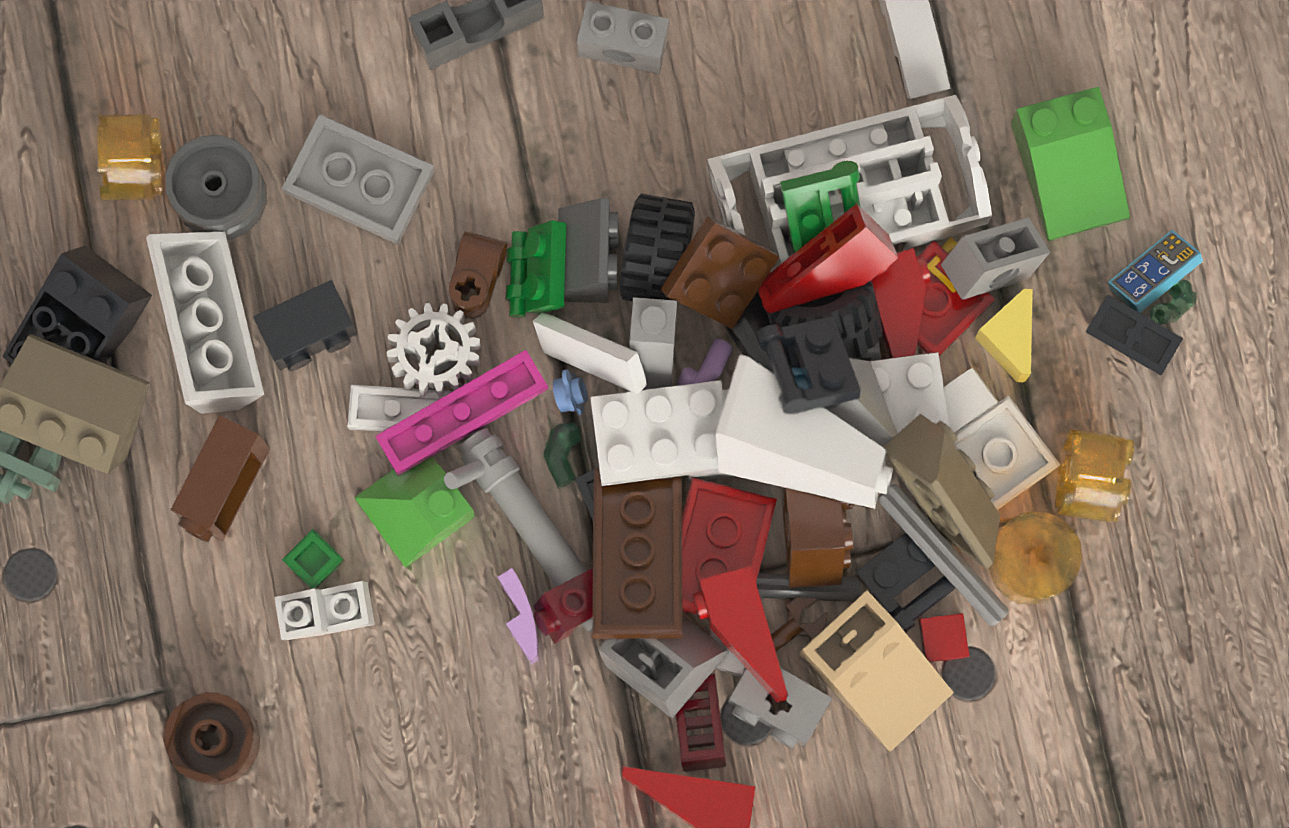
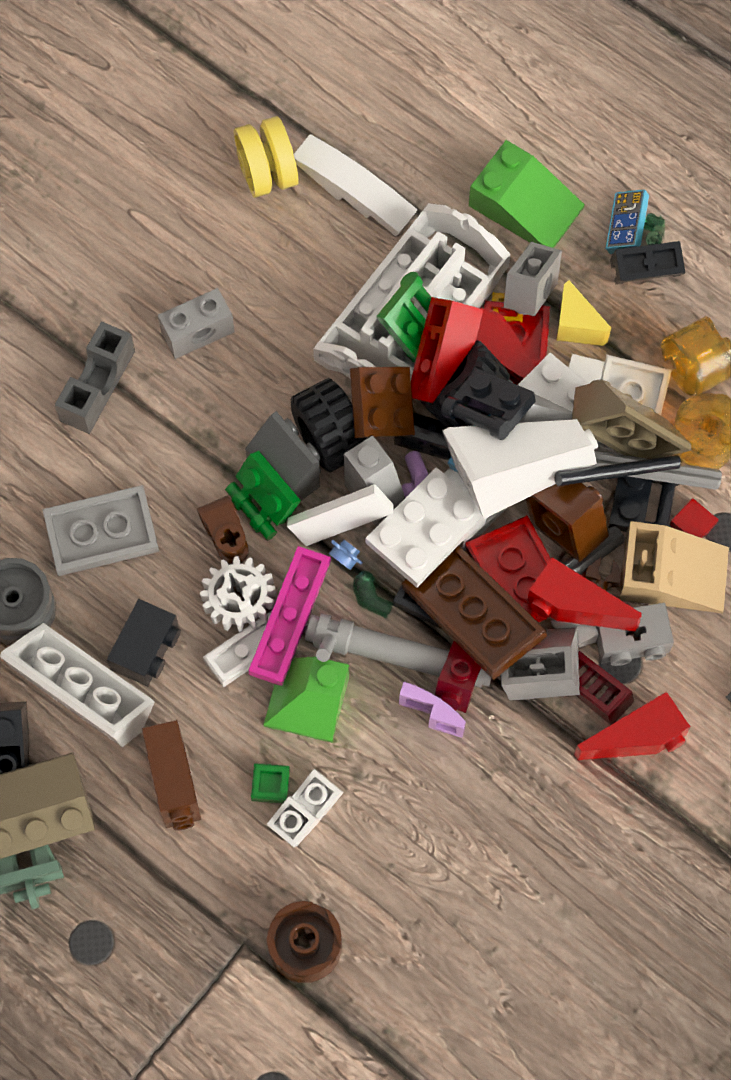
camera: 40 degrees left, 10 degrees down
none -> black bar [554,455,681,486]

